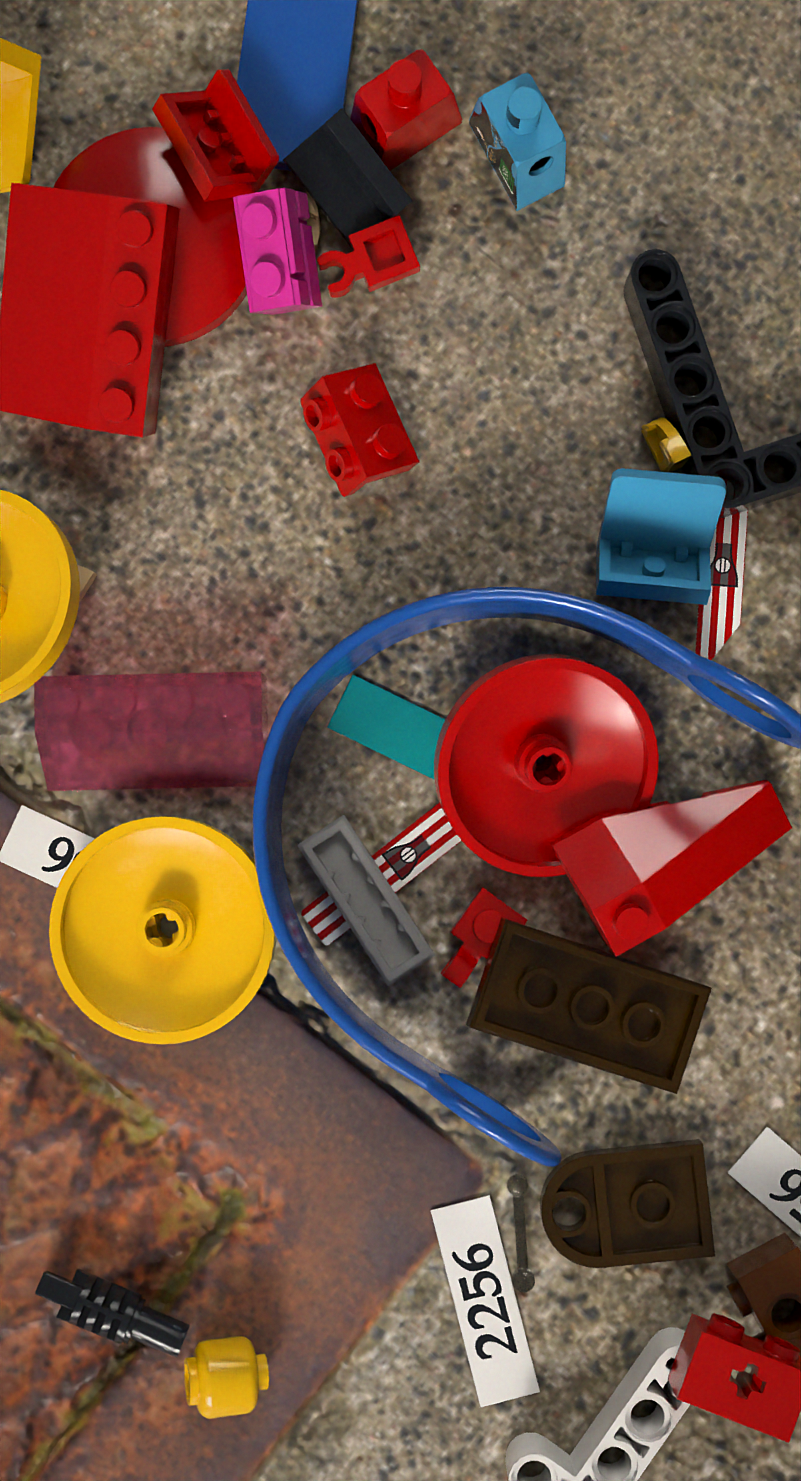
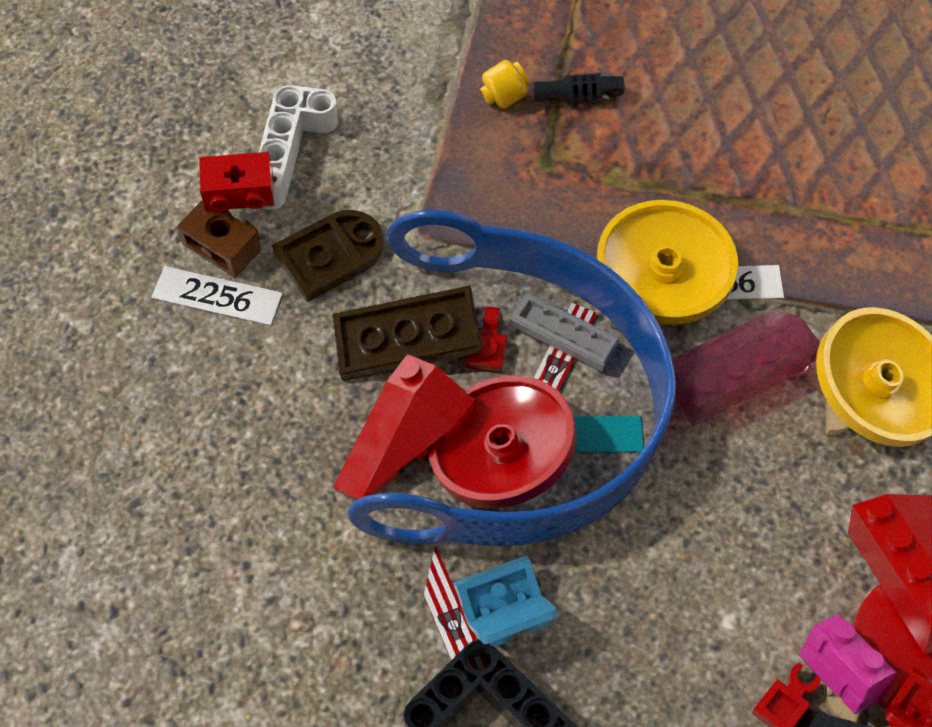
camera: 150 degrees right, 25 degrees down
red bracket [300,363,420,497] -> none
white sticker [431,1195,540,1407] -> none
clear smoke hinge [507,1174,535,1293] -> none
yellow tile [641,417,691,473] -> none

